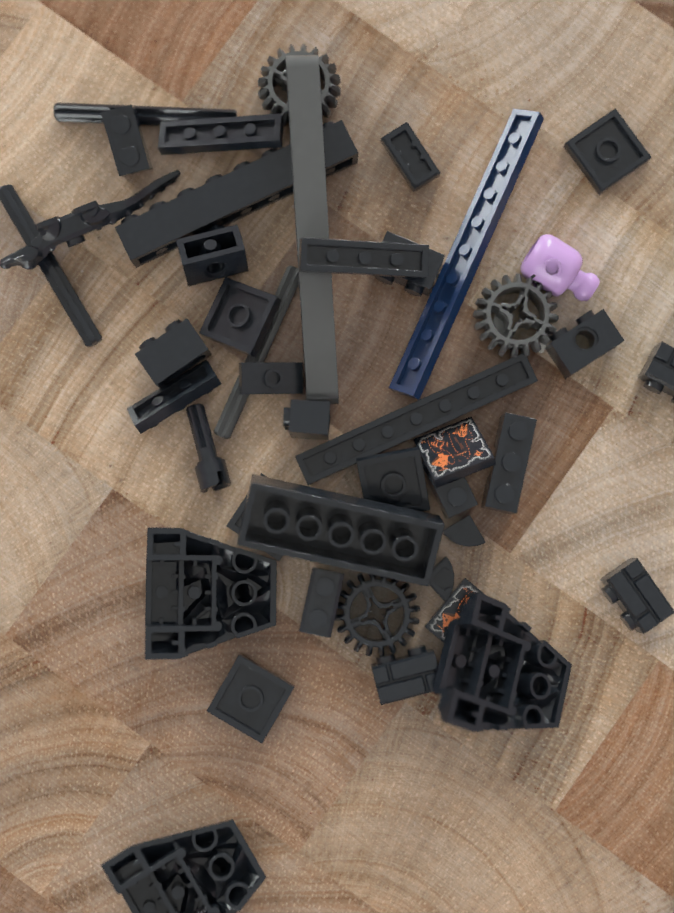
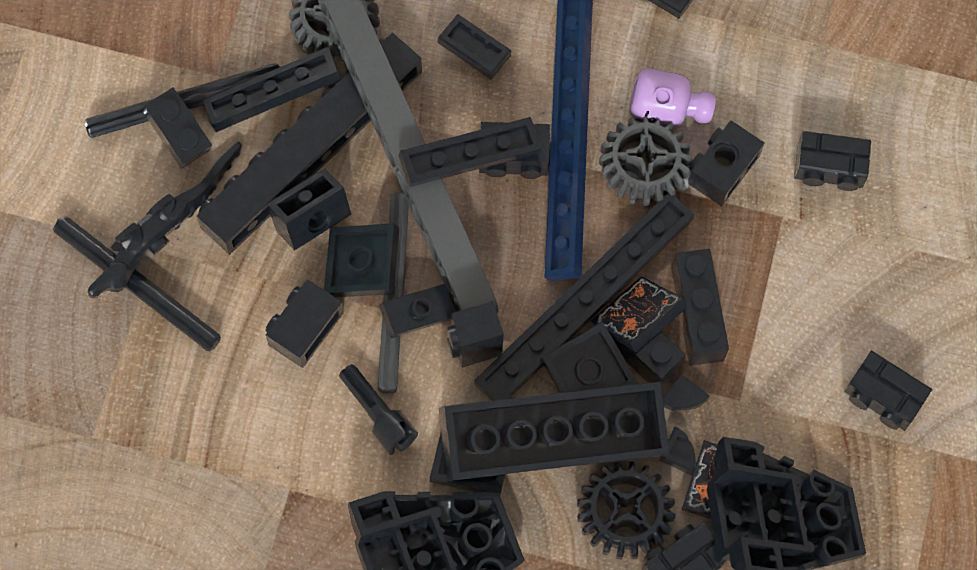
camera: 25 degrees left, 15 degrees down
black plate [127,359,222,434] -> none
black brick [299,567,344,638] -> none

